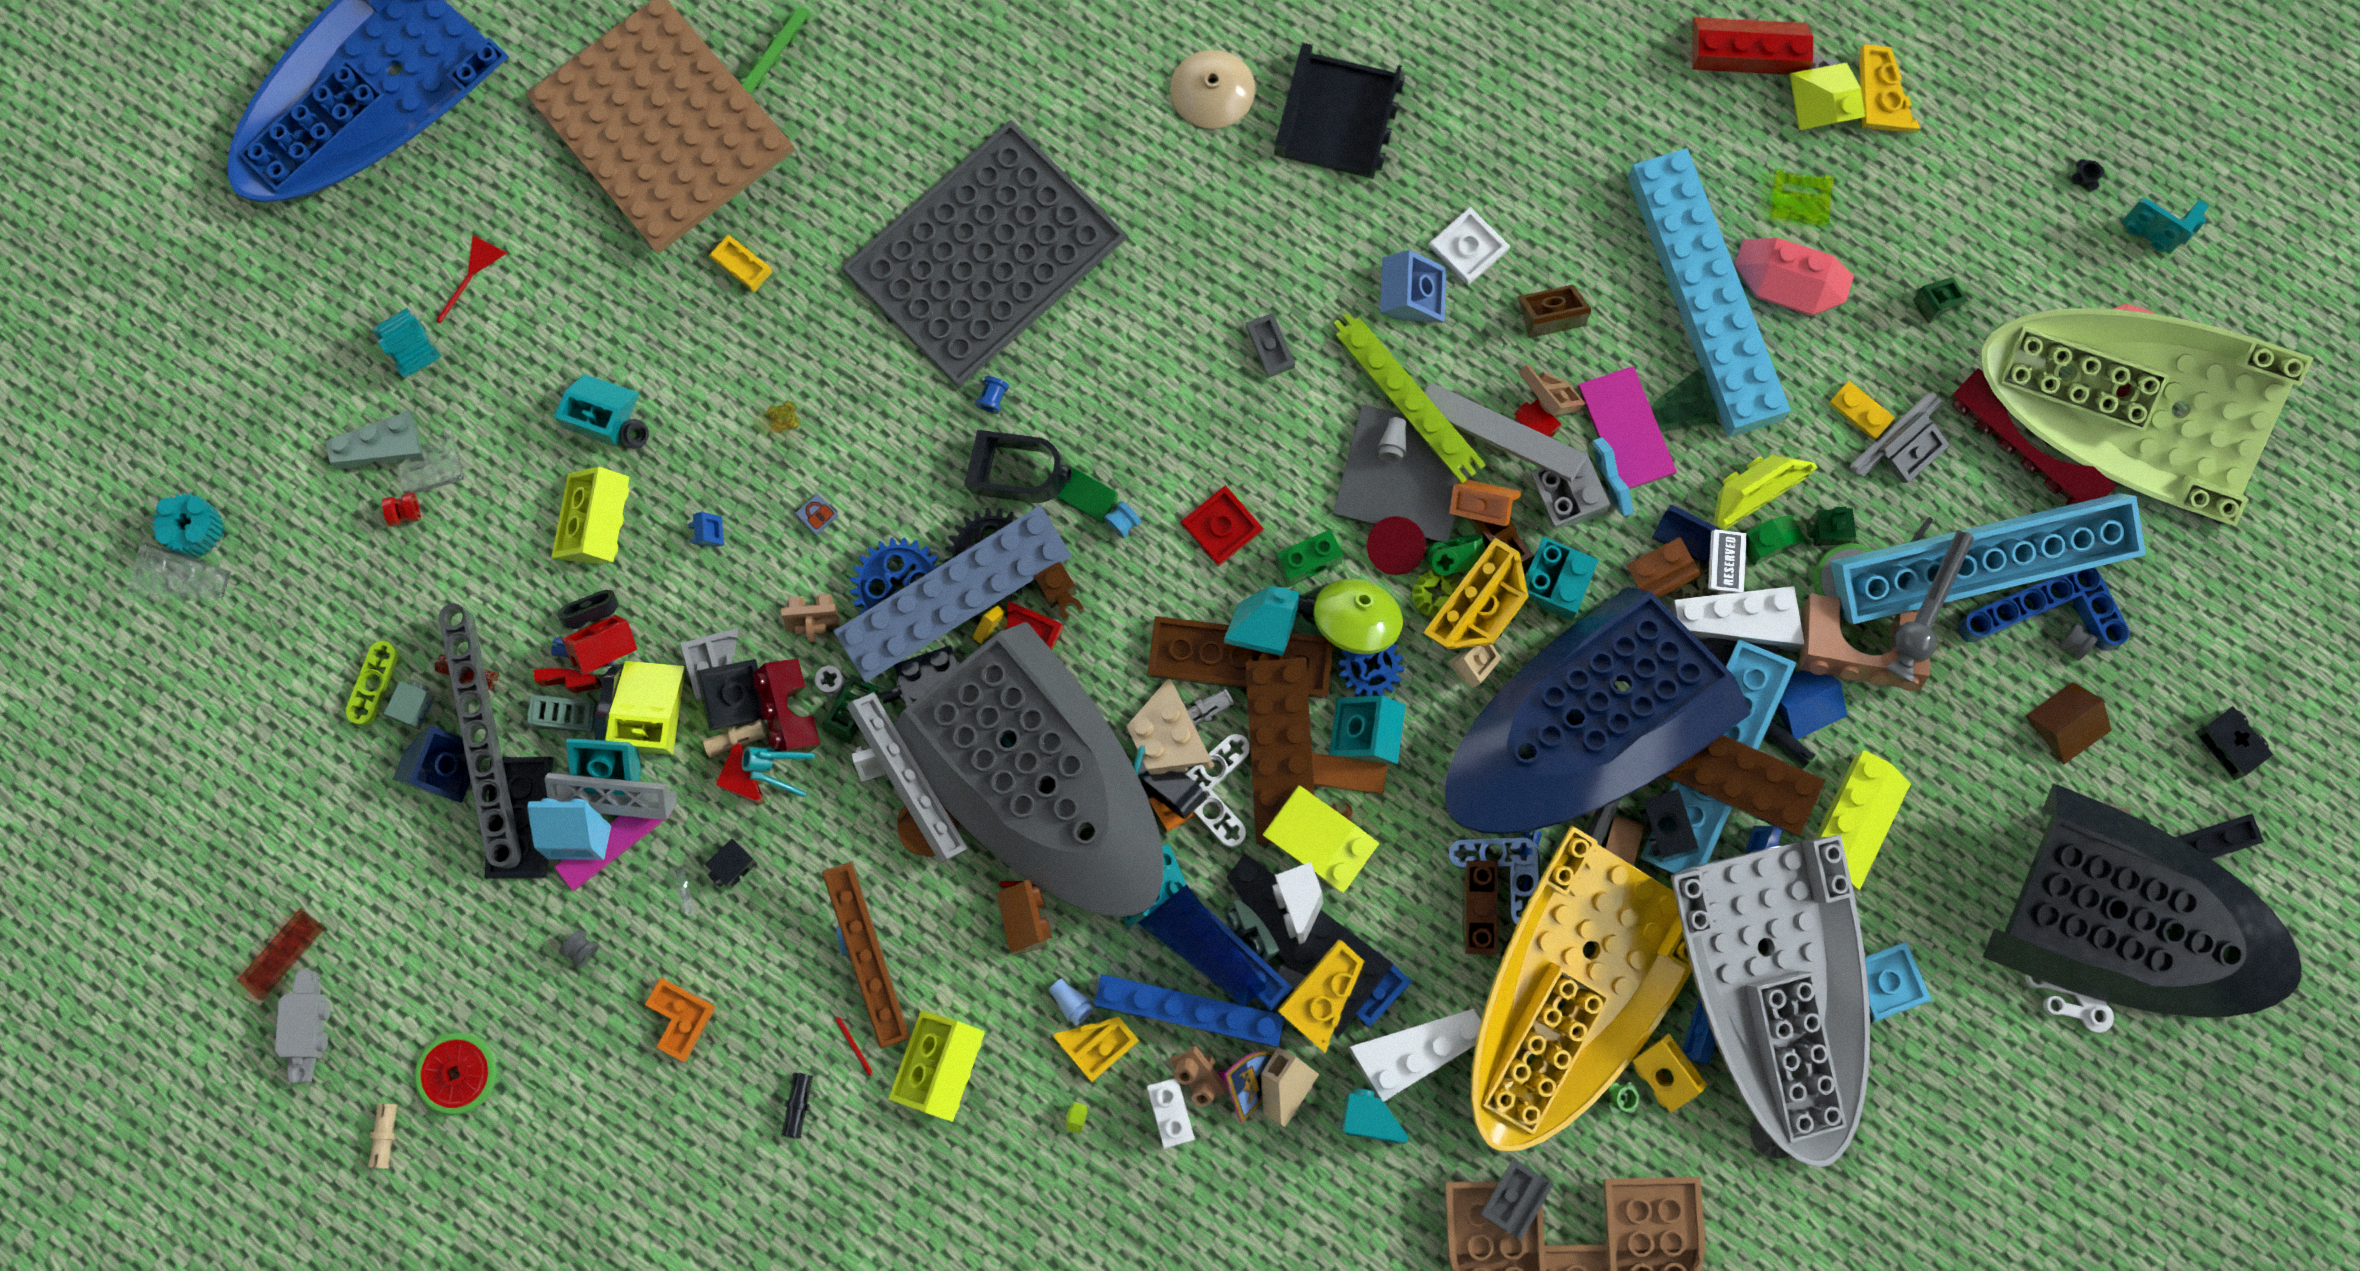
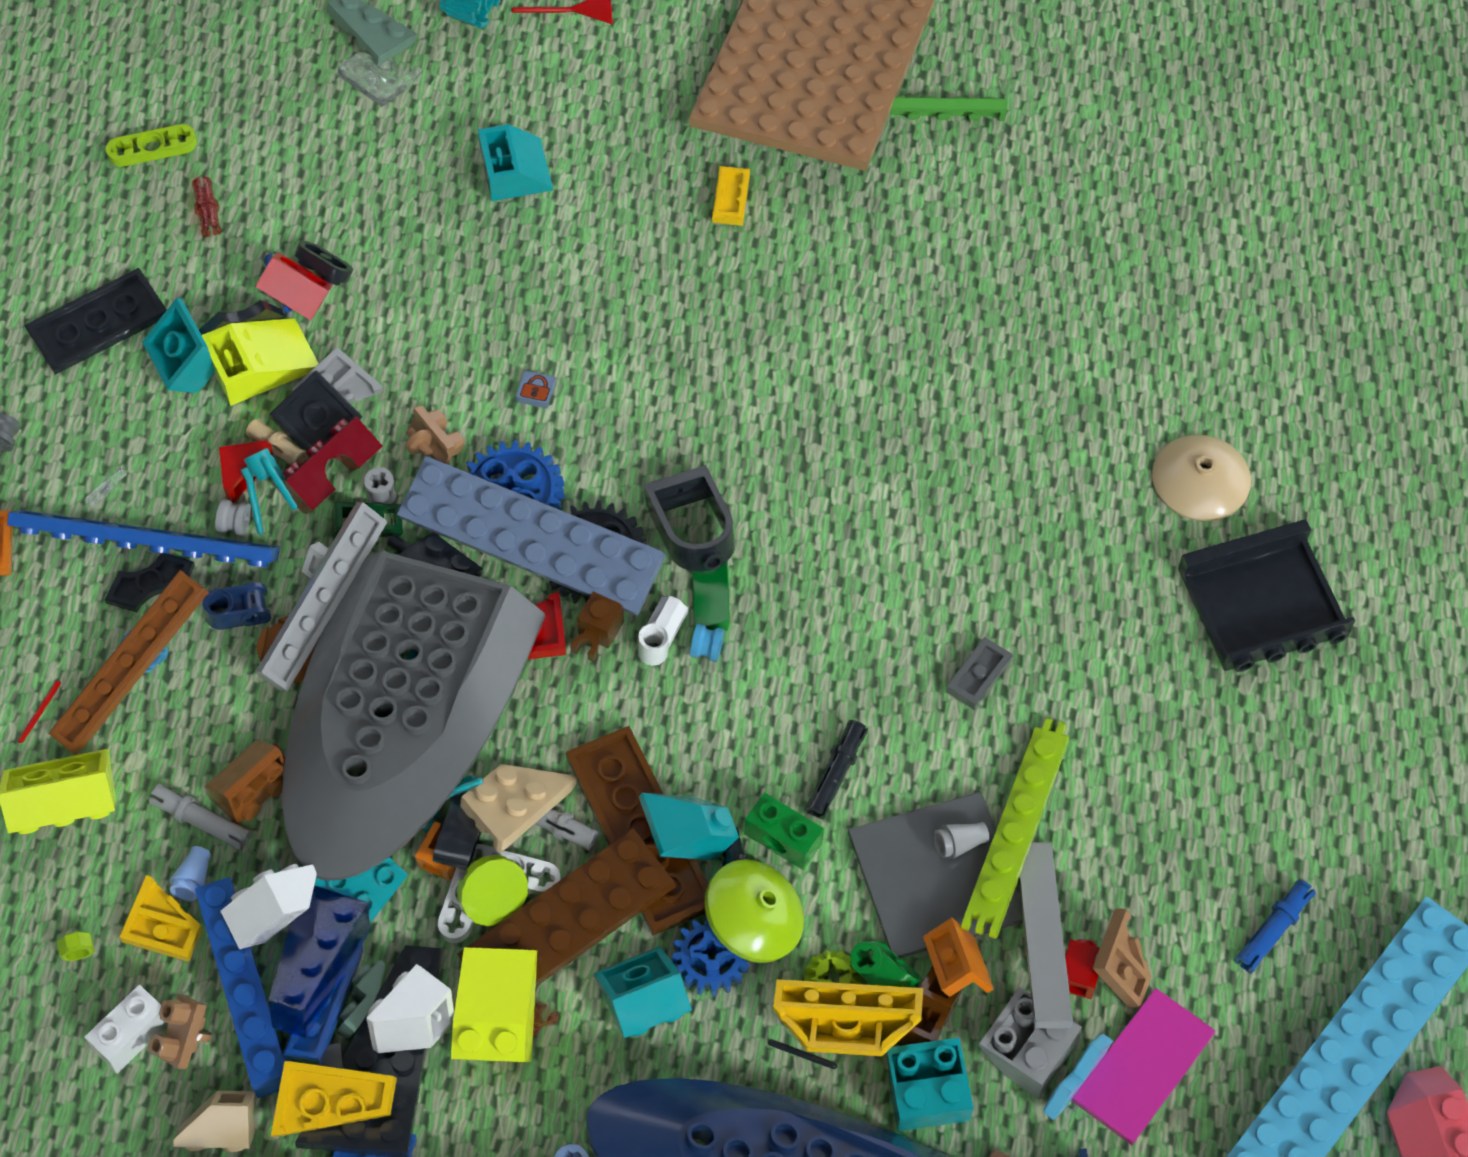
camera: 55 degrees right, 15 degrees down
red wheel [382,492,421,527] -> none
sand green brick [384,680,435,730] -> none
dark blue slope [393,725,471,803] -> none
dark grey beam [439,603,521,869] -> none
sand green slope [527,695,596,732] -> none
medium azure slope [528,798,611,860] -> none
red slope [533,668,602,693] -> none
light grey fence [545,773,677,820] -> none
neon yellow slope [551,466,629,564] -> none
dark pink tile [554,813,673,891] -> none
black plate [619,419,649,449] -> none
blue tile [688,512,724,547] -> none
black brick [705,838,758,889] -> none
clear yellow plate [767,401,800,433] -> none
dark grey tile [841,120,1128,389] -> none
yellow tile [973,605,1006,644] -> none
blue bush [975,376,1009,414] -> none
red tile [1180,485,1264,567] -> none
shield [1217,1051,1274,1123] -> none
dark orange tile [1312,753,1387,795] -> none
dark red tile [1366,516,1426,575] -> none
medium blue slope [1380,250,1447,322] -> none
white tile [1428,207,1511,286] -> none
tan slope [1448,645,1502,688] -> none
reddish brown slope [1518,284,1591,338] -> none
clear green wing [1652,367,1717,433] -> none
none -> blue plate [7,510,280,567]
none -> black tile [105,553,195,613]
none -> light grey pin [149,784,252,851]
none -> dark blue piece [203,582,271,630]
none -> light grey wheel [215,499,252,536]
none -> white slope [221,864,317,949]
none -> lime tile [457,854,528,926]
none -> white piece [638,596,688,666]
none -> black pin [804,720,868,820]
none -> blue pin [1234,879,1316,974]

